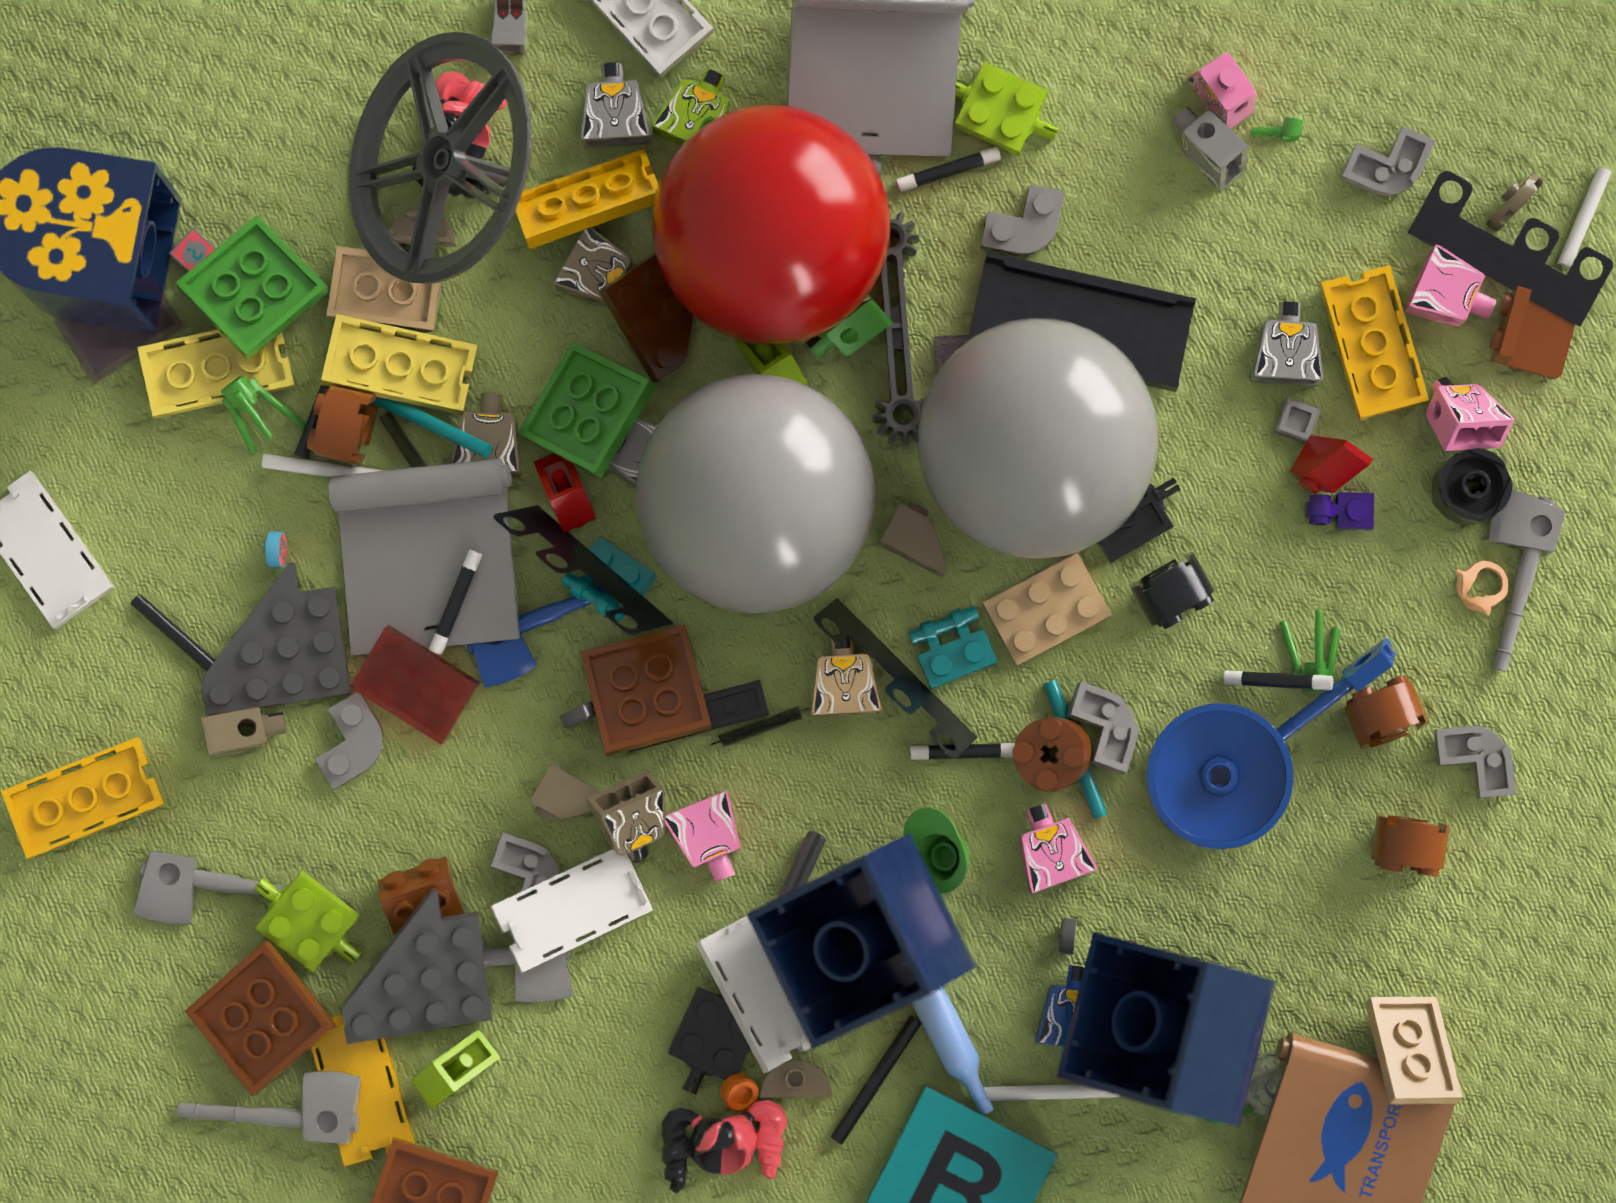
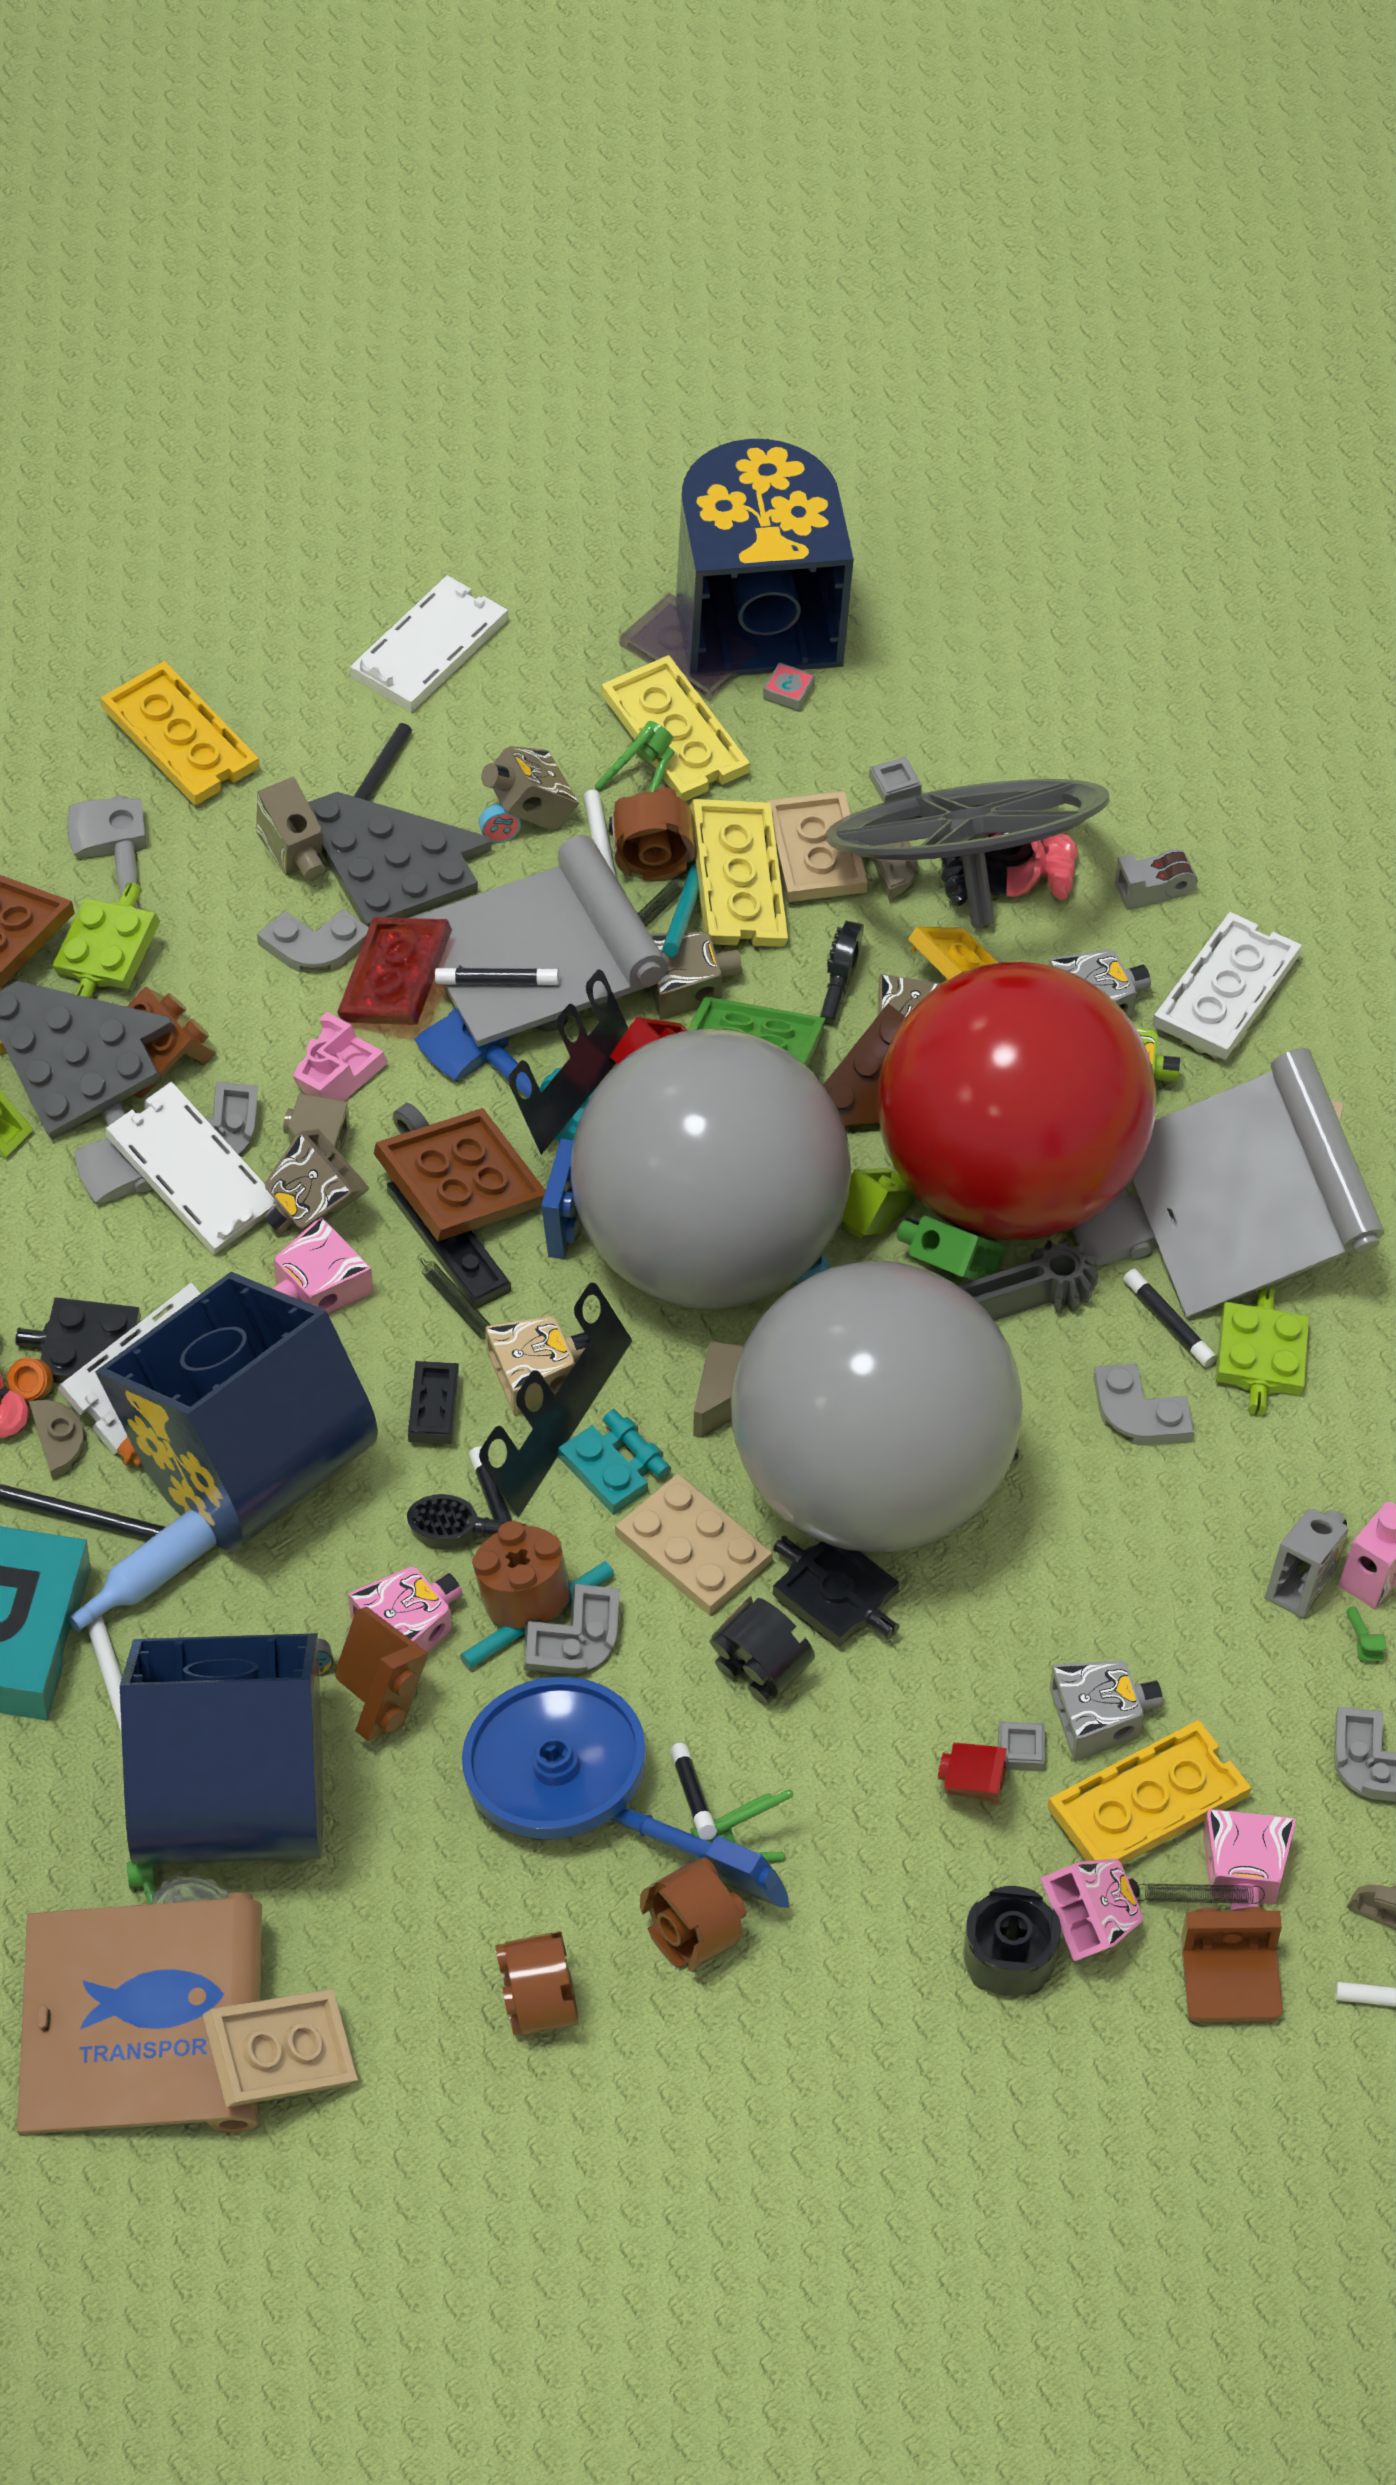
camera: 75 degrees right, 30 degrees down
bright green plate [175,215,329,360] -> none
bright green piece [903,808,970,893] -> none
black ladder [967,252,1196,392] -> none
dark purple plate [1305,492,1374,530] -> none
black piece [1407,171,1613,327] -> none
light grey plate [1434,726,1516,798] -> none
light nougat piece [1455,561,1508,616] -> none
light grey piece [1488,489,1566,672] -> none
none -> bright pink slope [293,1012,388,1101]
none -> dark orange bracket [335,1607,429,1741]
none -> black piece [407,1494,527,1549]
none -> black plate [408,1361,459,1444]
none -> dark tan torso [481,746,579,831]
none -> blue plate [541,1139,579,1259]
none -> black piece [820,920,864,1025]
none -> light grey tile [869,757,922,803]
none -> black piece [1138,1883,1265,1904]

